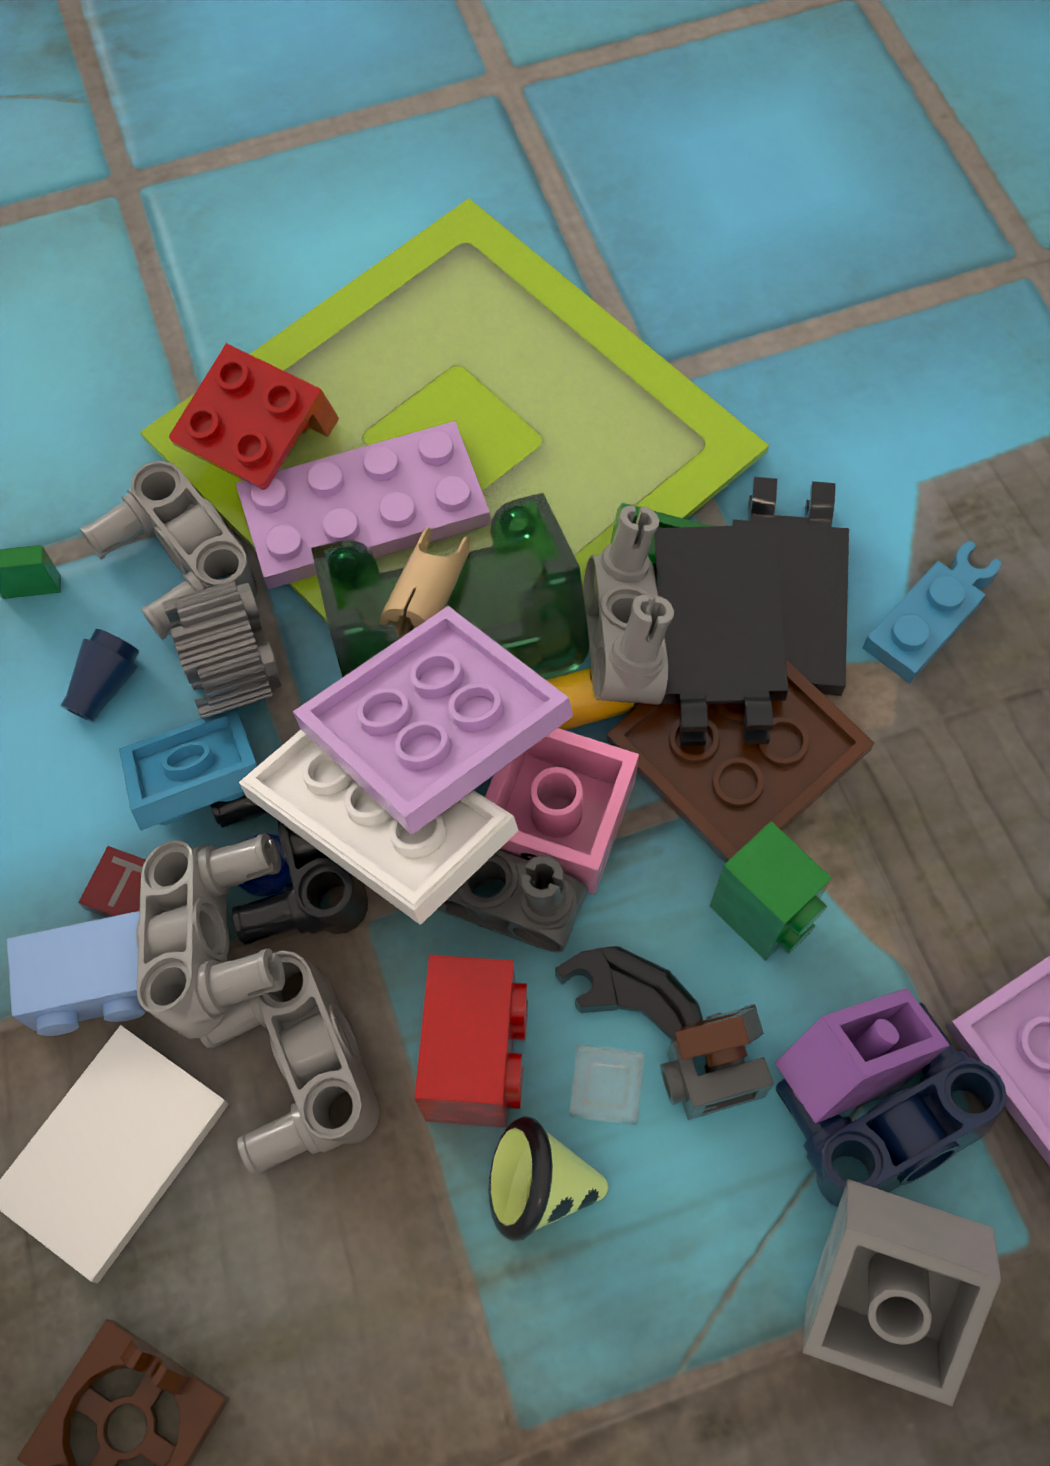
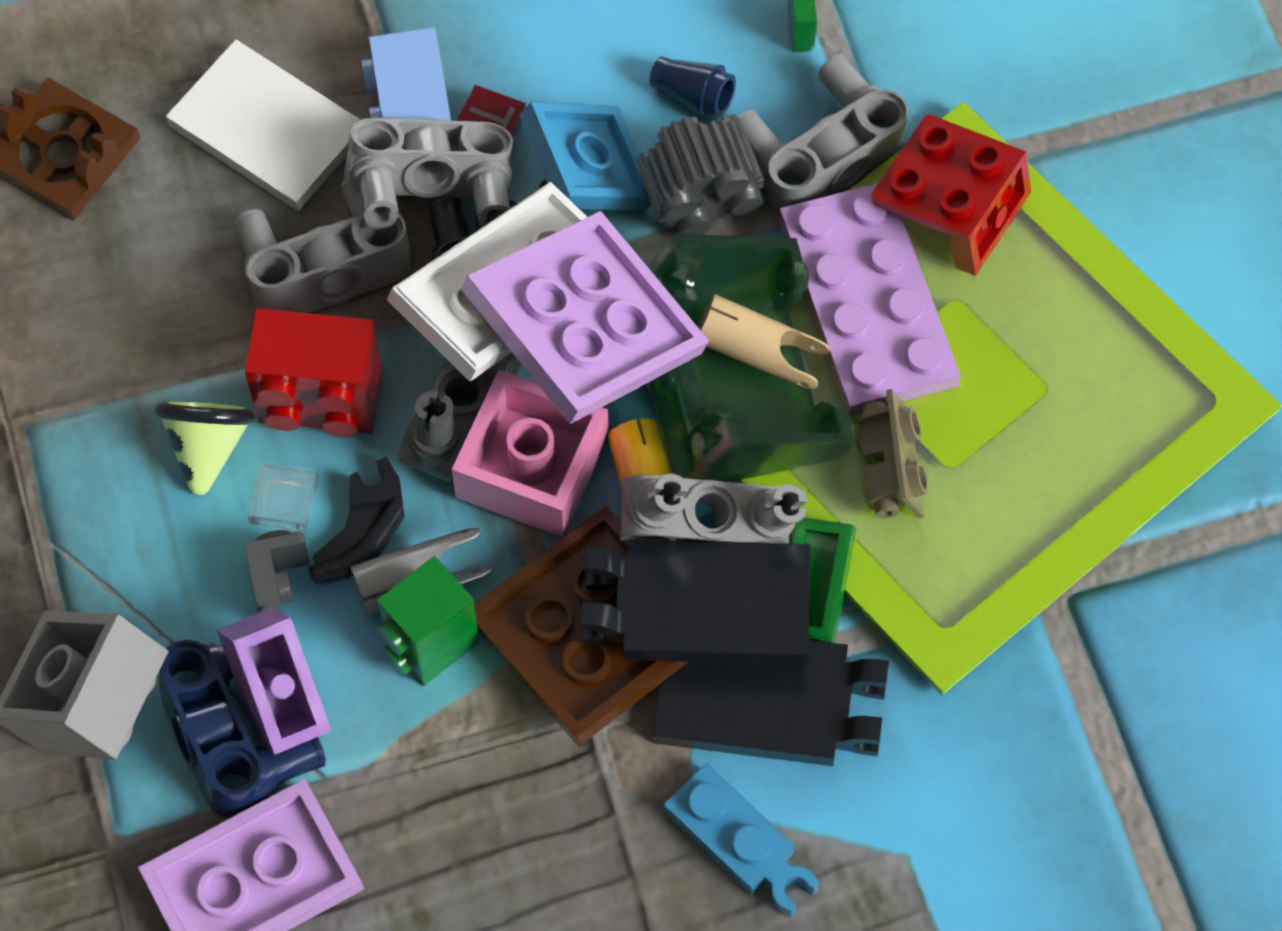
camera: 90 degrees right, 0 degrees up
reddish brown plate [675,1004,764,1066] -> none
none -> light grey piece [350,528,491,617]
none -> dark tan hinge [857,389,929,519]

